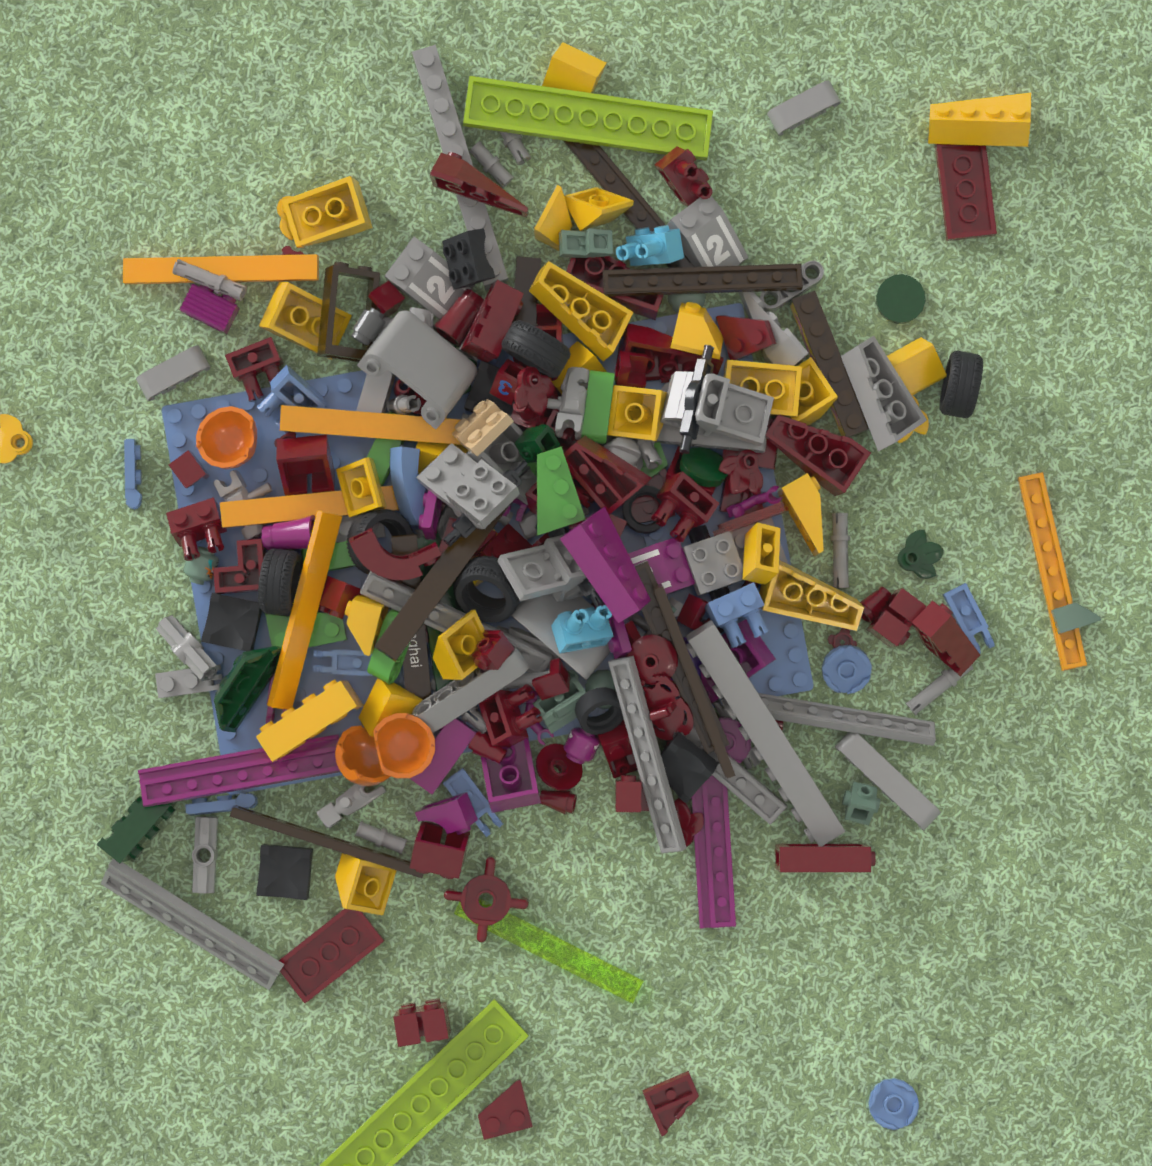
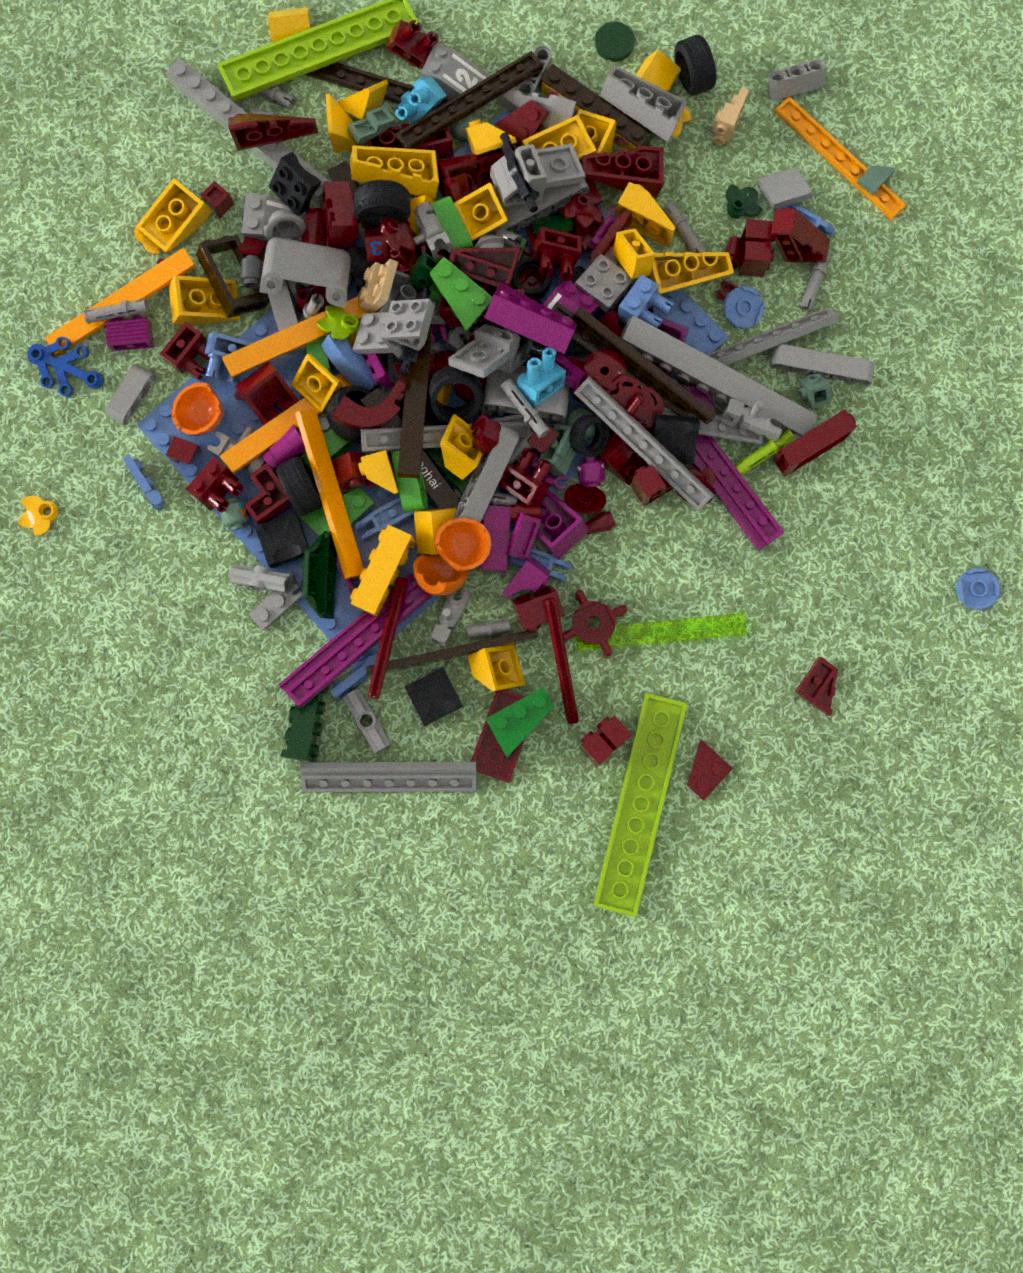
camera: 30 degrees left, 5 degrees down
none -> blue plant [27,336,104,397]
none -> dark red panel [200,181,234,218]
none -> light grey hat [264,209,306,240]
none -> lime plate [317,306,359,340]
none -> dark red axle [368,577,407,699]
none -> green wedge [486,687,554,758]
none -> light grey pin [500,378,550,438]
none -> magenta tile [506,512,542,560]
none -> dark red axle [545,599,579,724]
none -> tan plate [712,87,749,146]
none -> light grey piece [721,399,785,441]
none -> lime pin [735,429,796,475]
none -> light grey tile [758,167,813,210]
none -> light grey beam [768,59,826,99]

